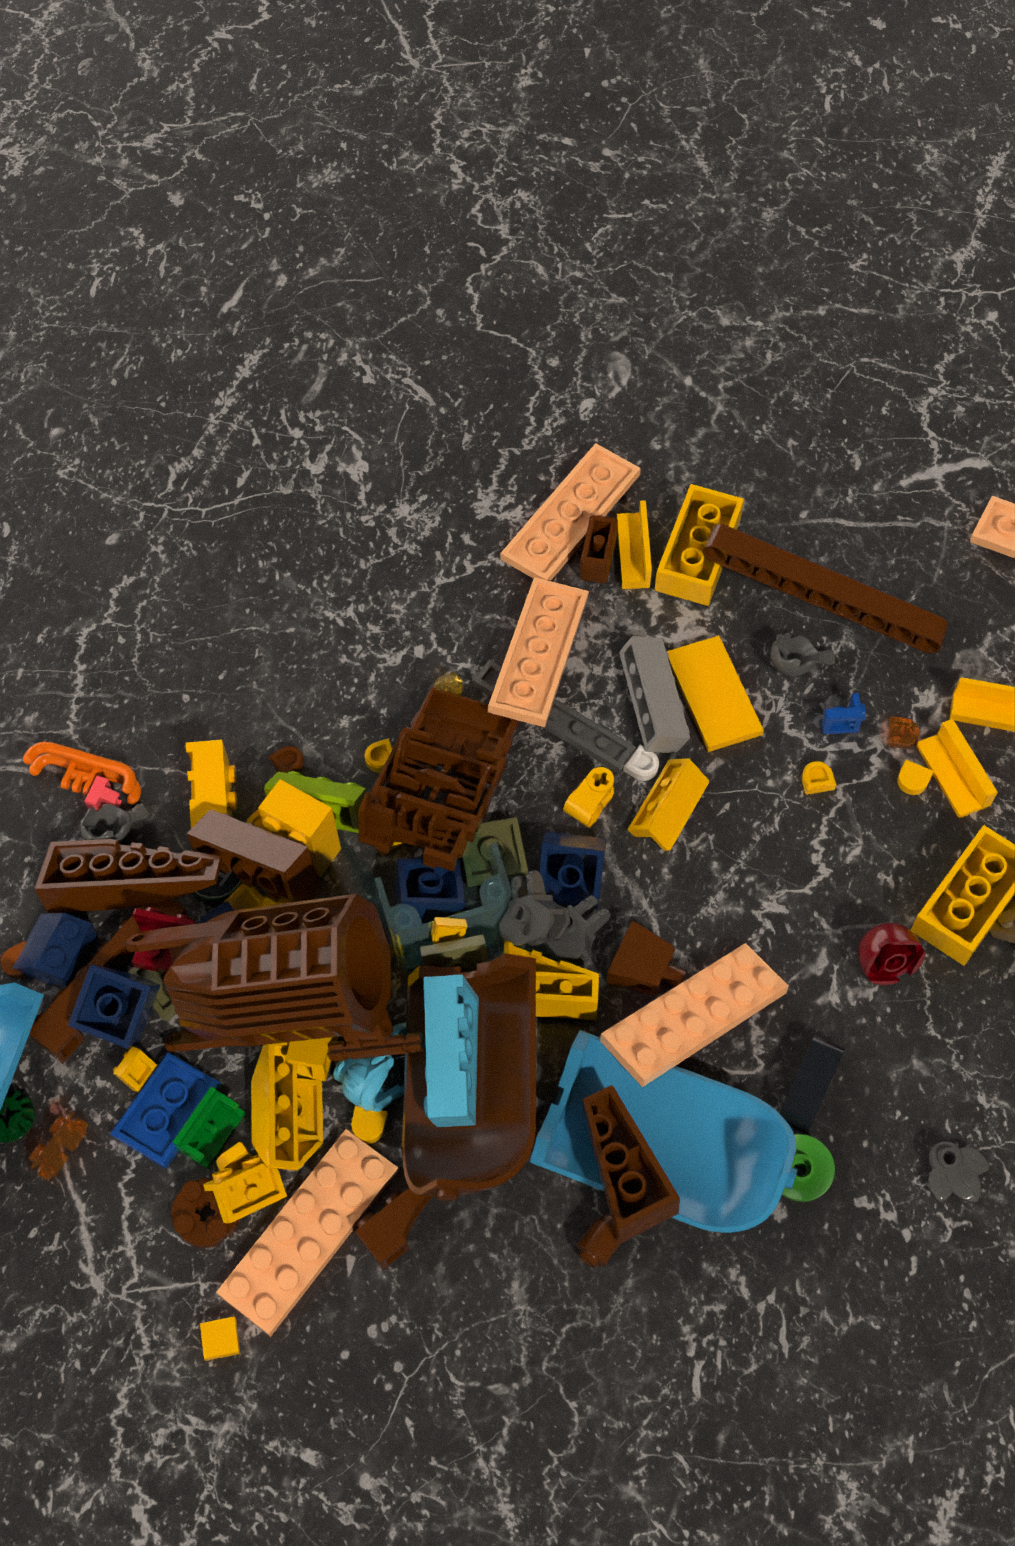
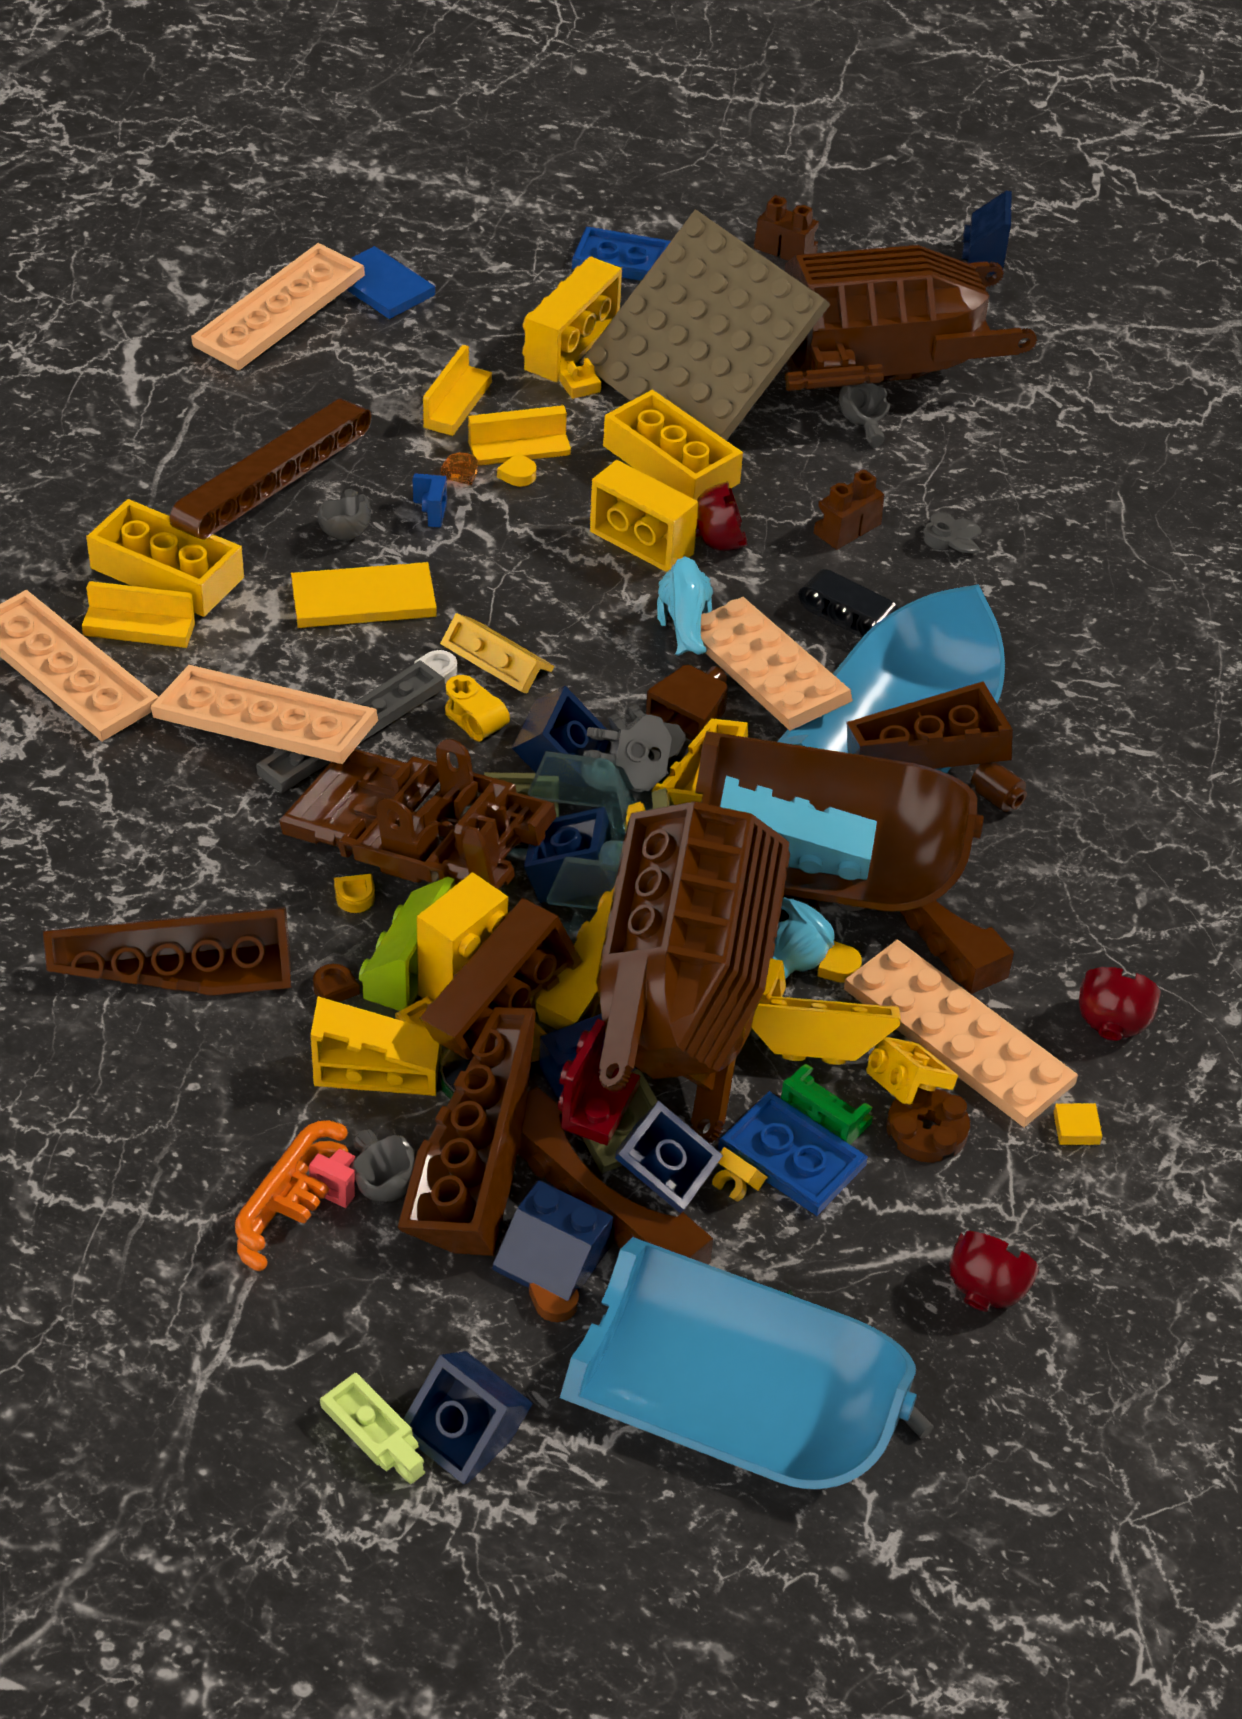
camera: 85 degrees left, 15 degrees down
clear orange hinge [28,1111,89,1181] -> none
yellow tile [216,1142,252,1171] -> none
clear yellow plate [434,672,463,695] -> none
reddish brown brick [580,515,618,584] -> none
light grey brick [619,636,690,753] -> none
yellow tile [801,761,836,795] -> none
none -> reddish brown wedge [43,907,292,996]
none -> yellow brick [590,460,698,572]
none -> medium azure hair [657,556,713,656]
none -> reddish brown hips [813,469,885,550]
none -> dark red cylinder [949,1231,1040,1312]
none -> dark red cylinder [1079,967,1161,1041]

